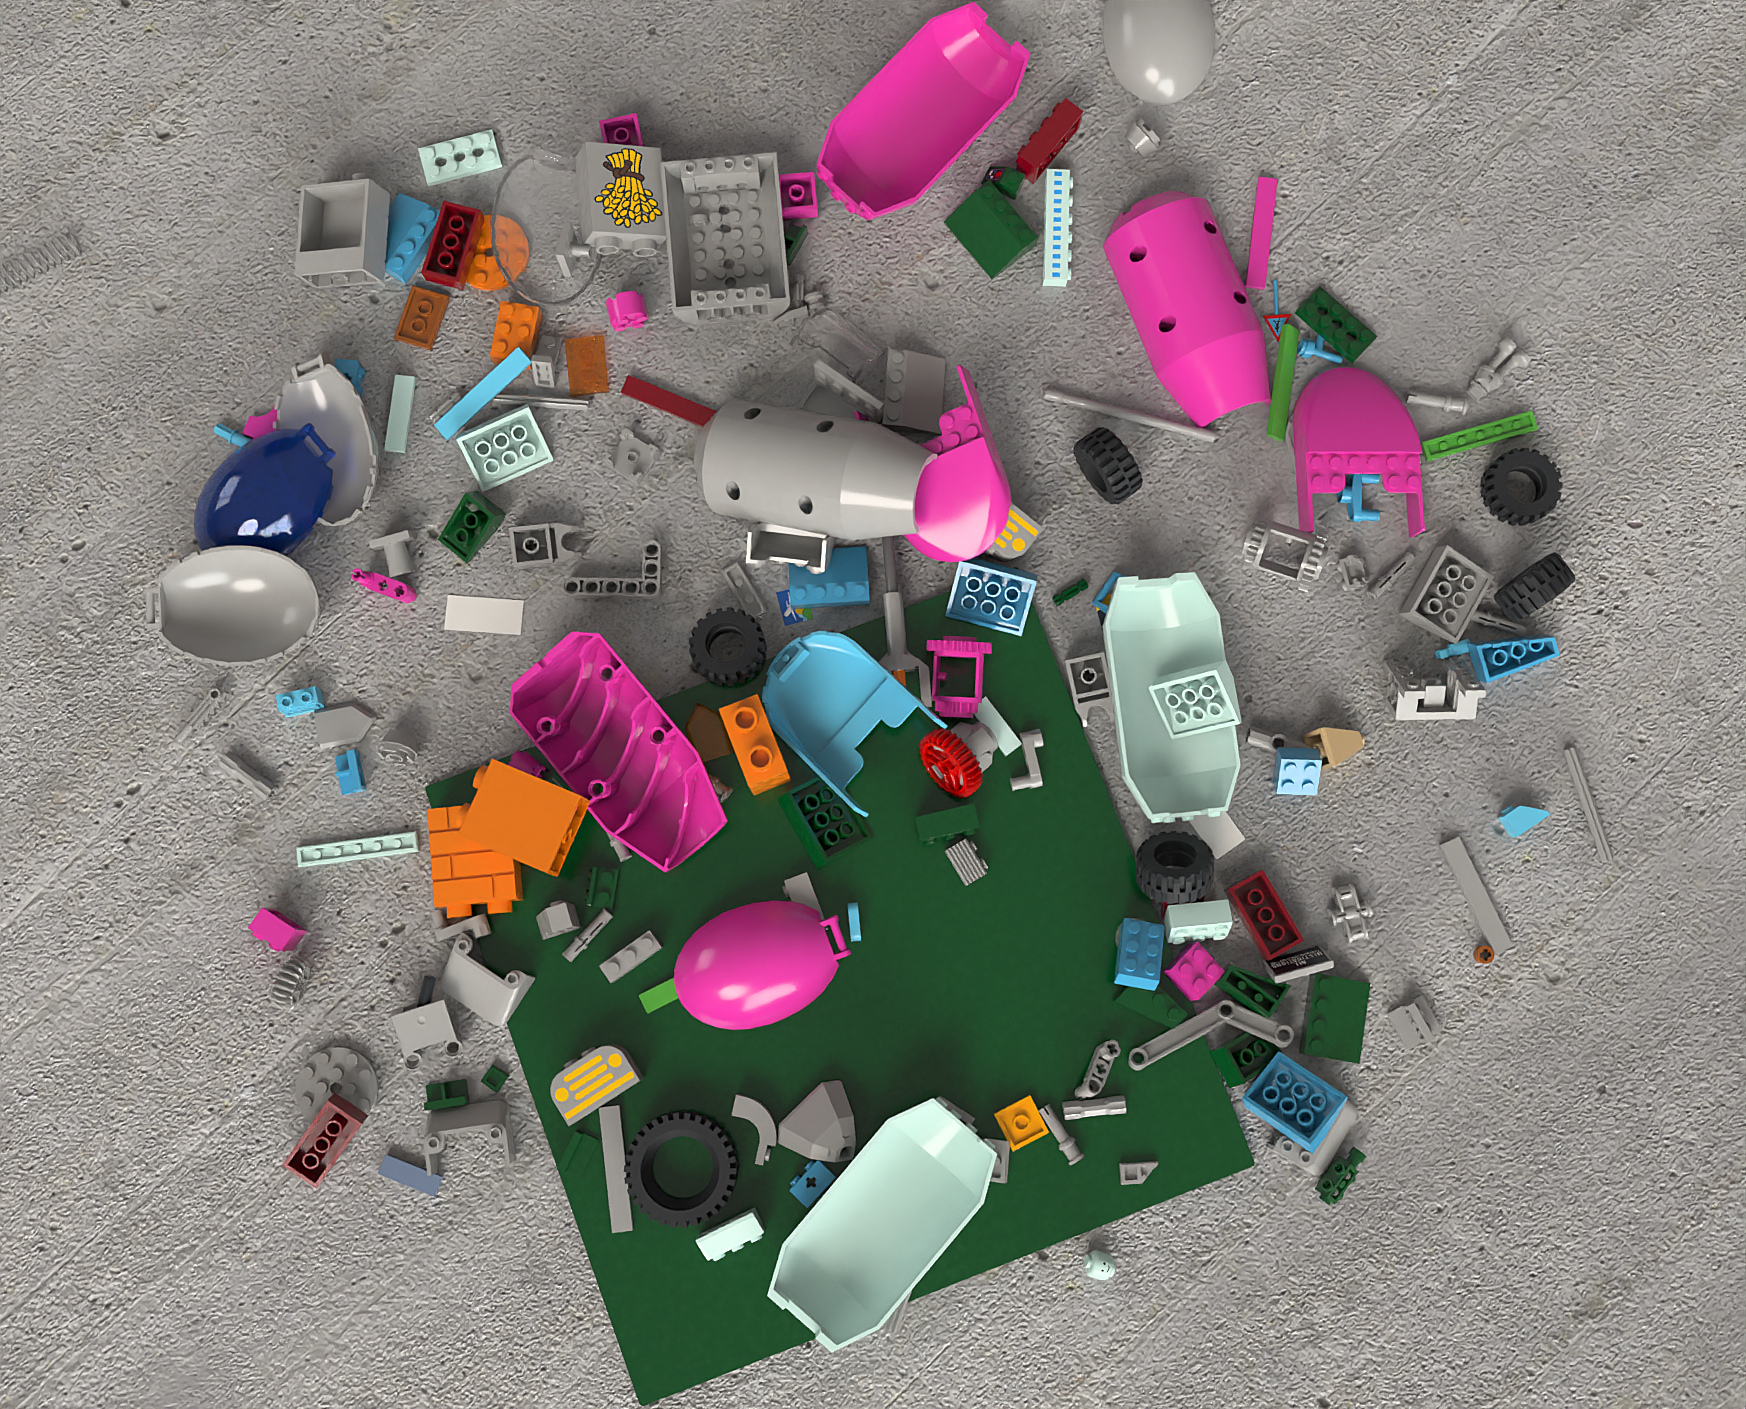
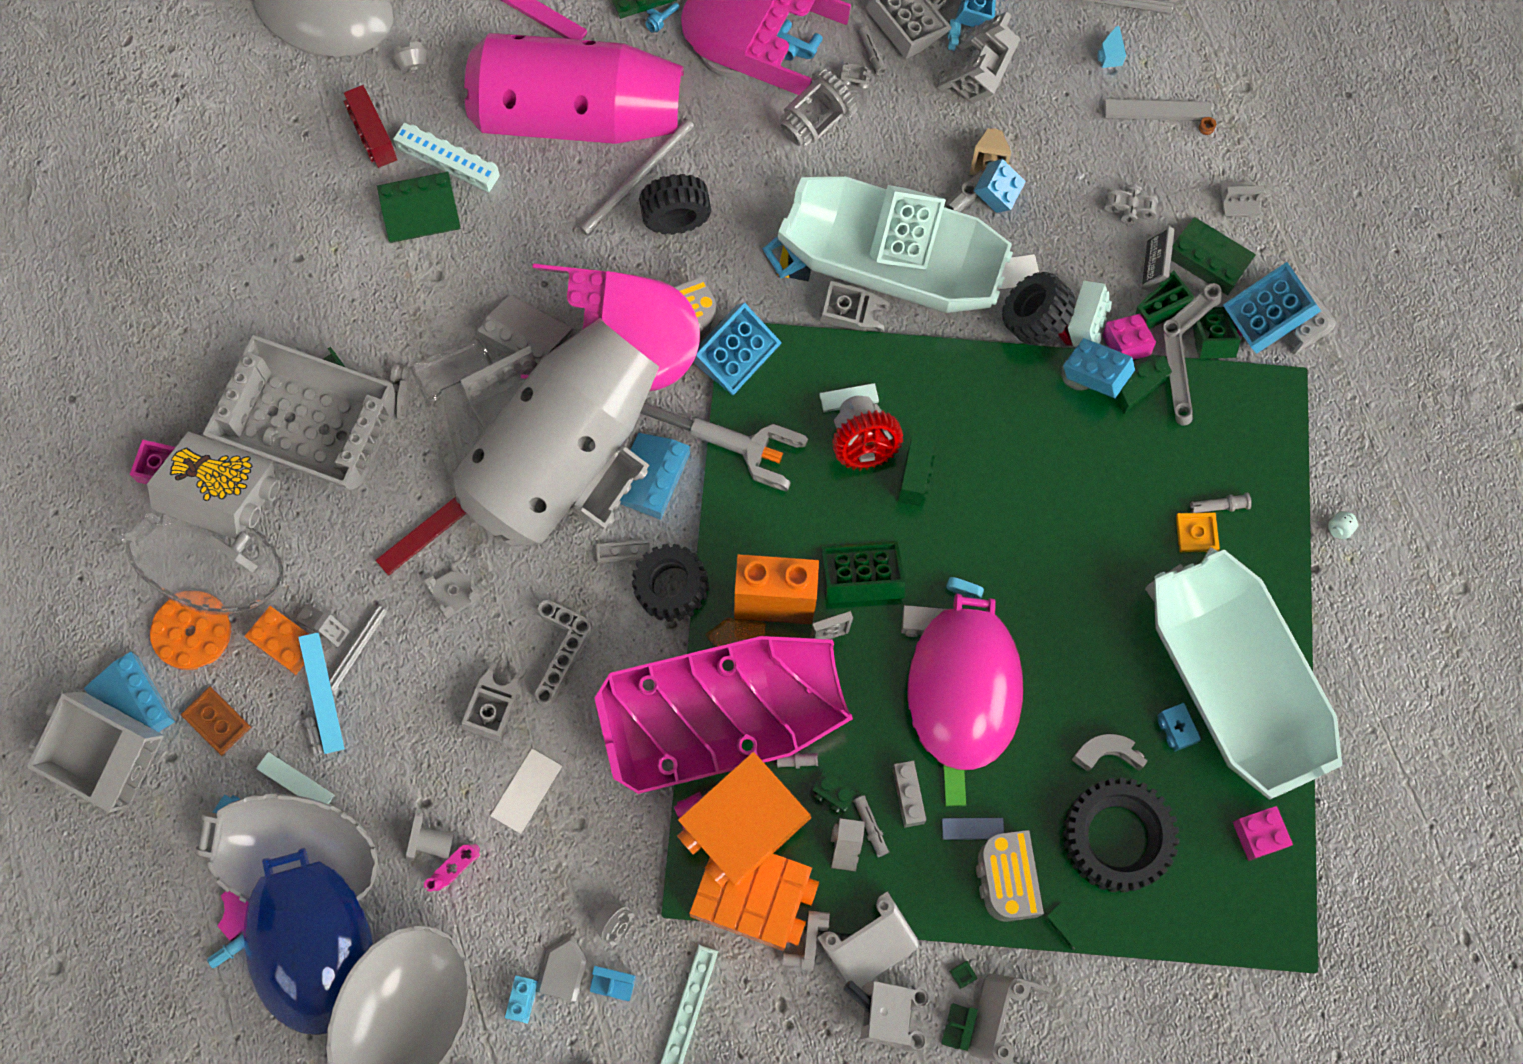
camera: 65 degrees left, 10 degrees down
light aqua plate [418,129,502,186] -> none
dark red brick [421,200,485,290] -> none
dark green slope [438,491,506,563] -> none
light aqua slope [456,403,554,492] -> none
clear orange tile [565,335,610,397] -> none
light grey tile [599,1105,633,1233] -> none
dark pink brick [605,291,649,332] -> none
light aqua slope [696,1207,765,1261] -> none
medium azure windscreen [762,631,948,817] -> none
blue sticker [776,589,813,626] -> none
light grey brick [777,1080,856,1162] -> none
dark pink brick [779,172,818,220] -> none
dark pink cylinder [817,2,1031,221] -> none
dark pink piece [927,636,992,718] -> none
light grey brick [945,839,988,886] -> none
dark green slope [981,166,1025,200] -> none
light grey beam [1010,729,1043,791] -> none
dark green axle [1052,578,1088,606] -> none
light grey axle [1062,1095,1126,1120] -> none
light grey beam [1074,1040,1121,1100] -> none
light grey tile [1119,1161,1158,1185] -> none
dark red brick [1224,869,1304,960] -> none
piece [1262,279,1291,342] -> none
bright green tile [1266,324,1299,441] -> none
dark green brick [1315,1147,1367,1205] -> none
none -> light grey tile [810,611,853,639]
none -> sand blue tile [942,818,1004,840]
none -> dark pink brick [1233,806,1293,861]

